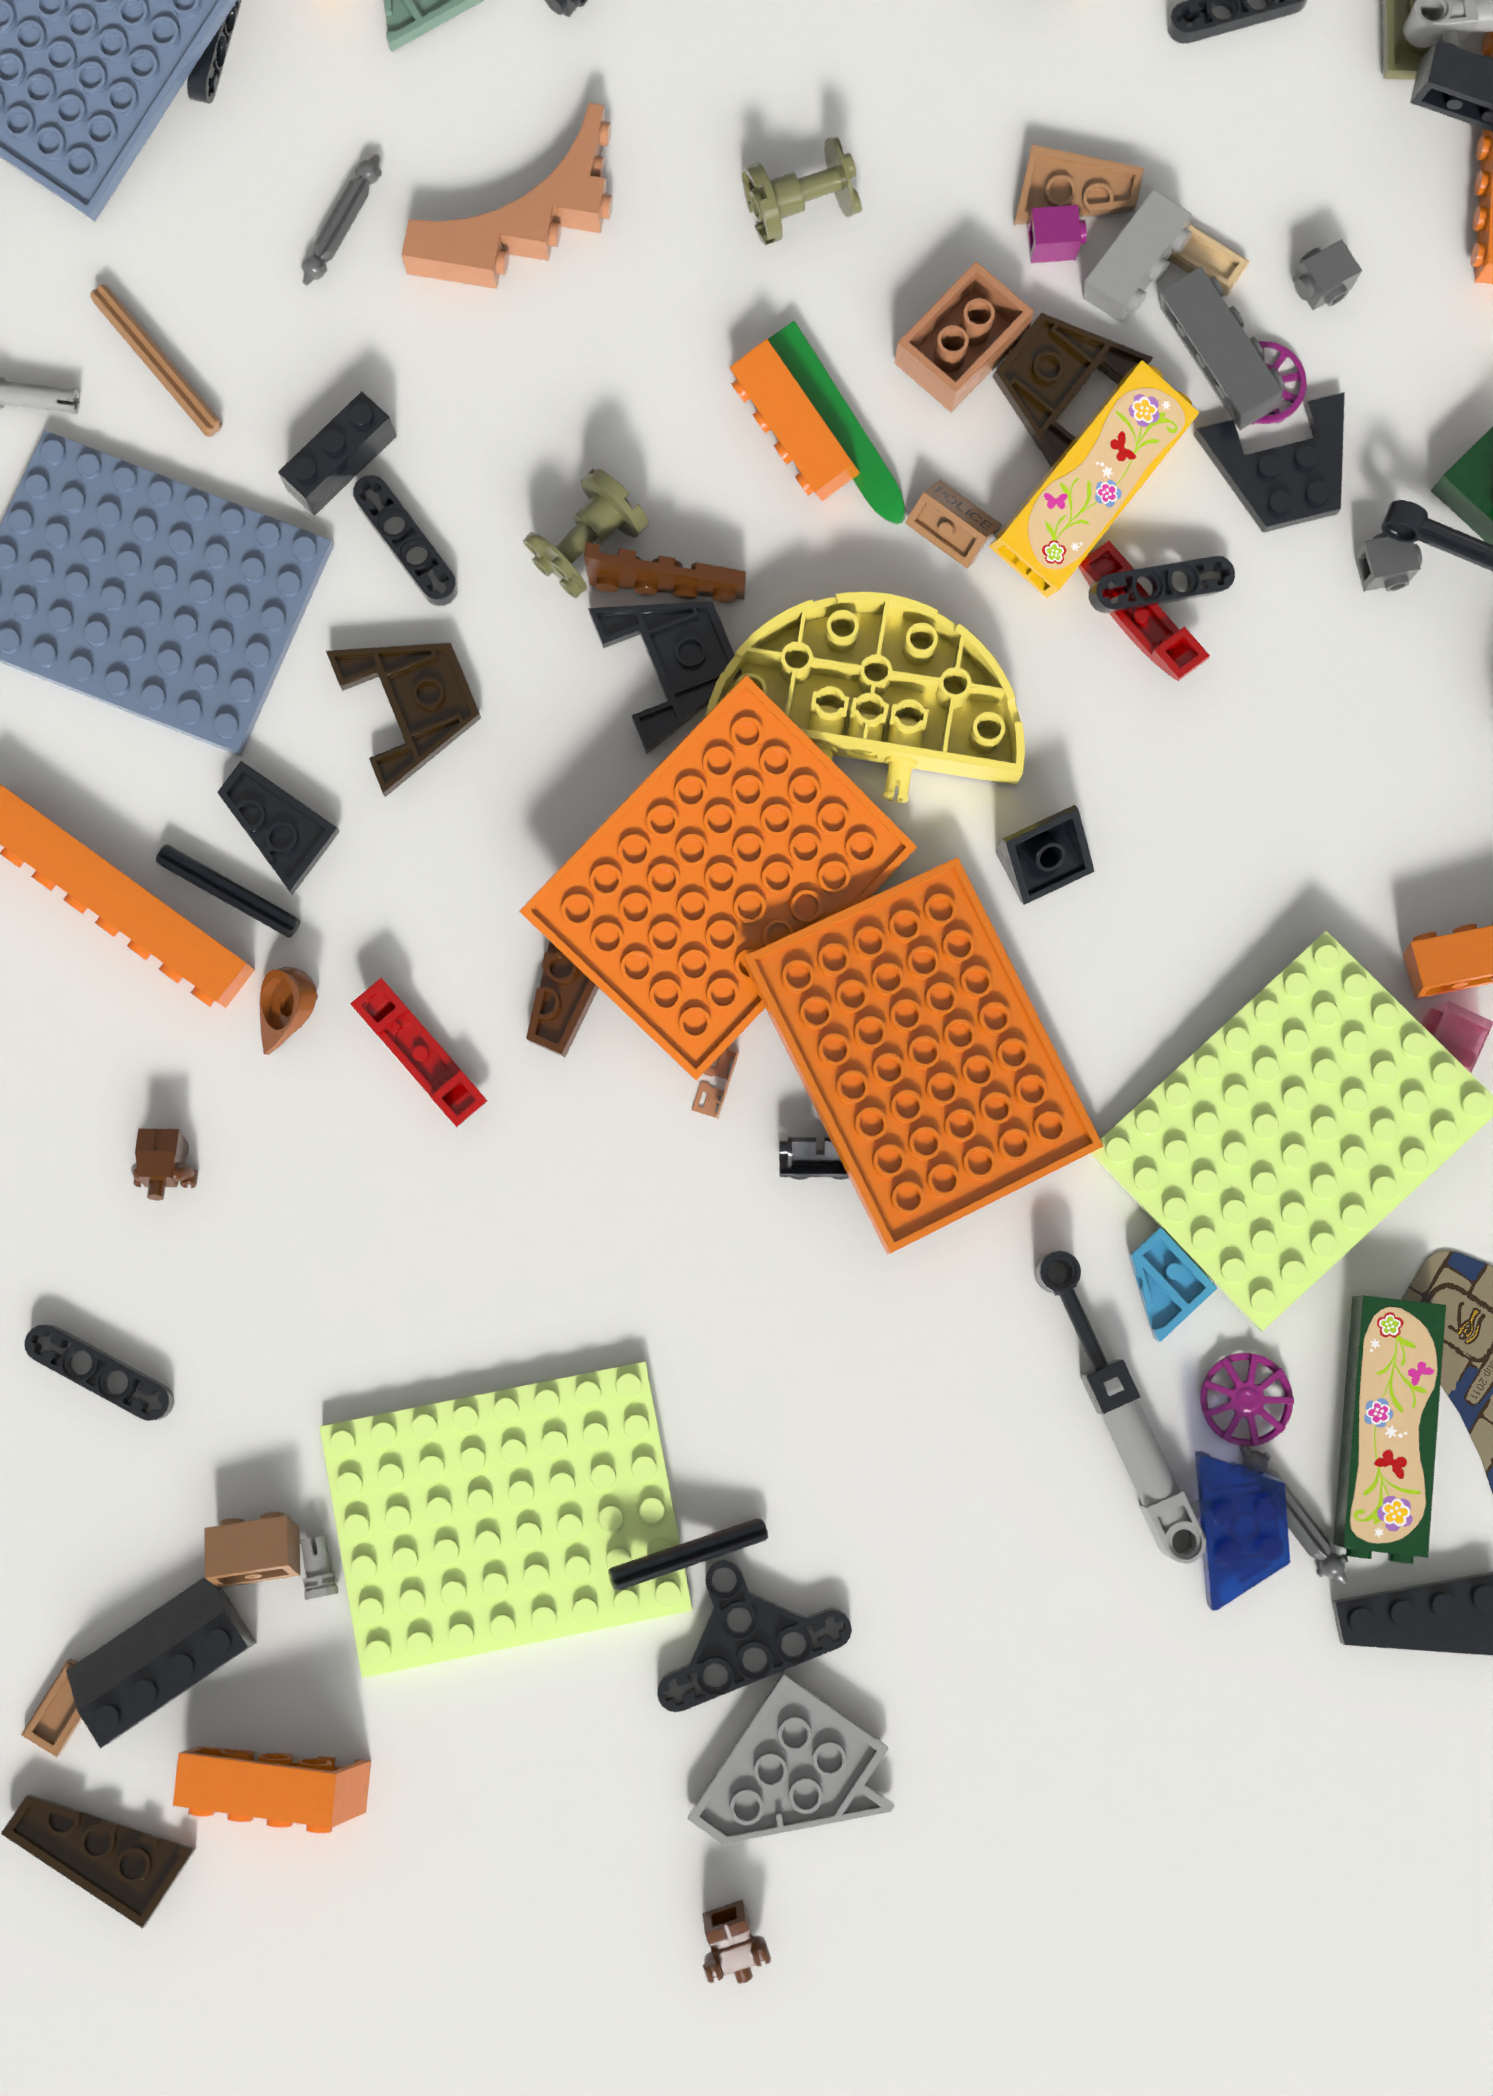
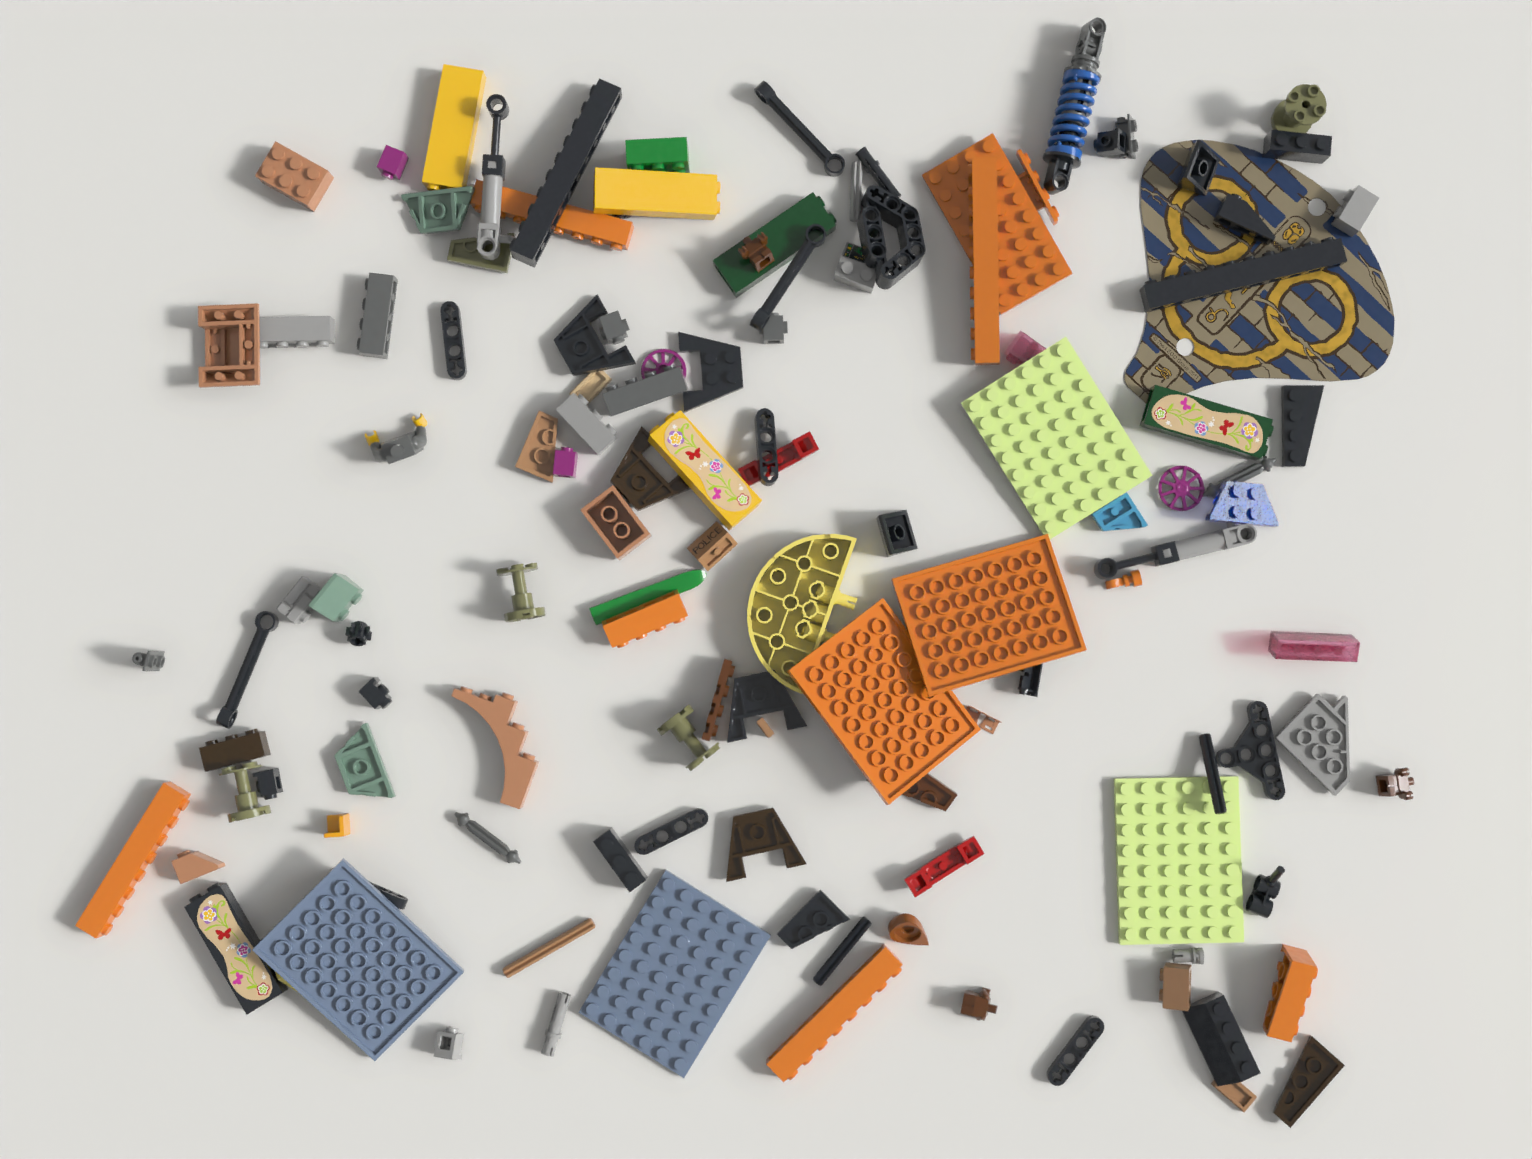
camera: 75 degrees left, 5 degrees up
none -> black wing [554,294,636,376]
none -> medium nougat tile [756,717,775,738]
none -> orange piece [1105,569,1142,589]
none -> black beam [1246,866,1285,918]
none -> clear pink brick [1268,631,1360,662]

